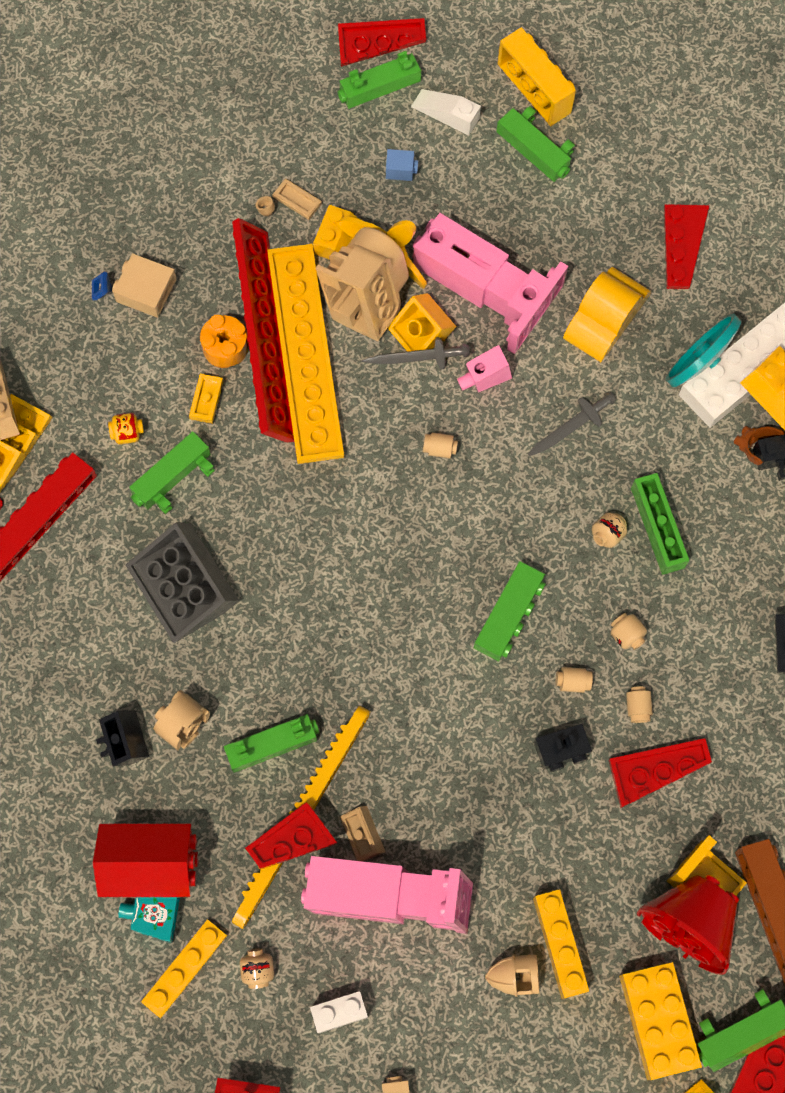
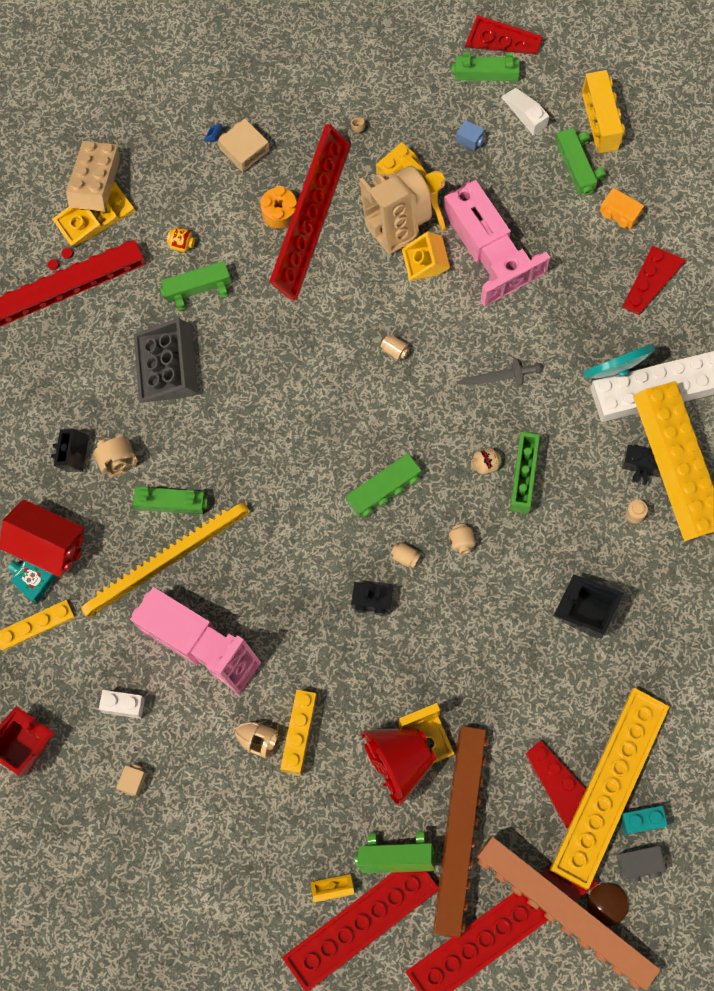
camera: 30 degrees right, 0 degrees up
yellow plate [189,374,223,424] -> none
tan head [239,949,274,989] -> none
red wing [245,802,337,870] -> none
yellow plate [267,244,344,464] -> none
tan tile [272,178,322,220] -> none
tan slope [340,806,385,862] -> none
dark grey sword [361,337,470,369] -> none
bright pink torso [457,345,512,393] -> none
yellow brick [563,267,651,362] -> none
red wing [608,738,712,808] -> none
yellow brick [619,962,702,1080] -> none
tan brick [626,686,653,723] -> none
dark orange helmet [734,426,785,465] -> none
none -> light orange brick [600,188,644,229]

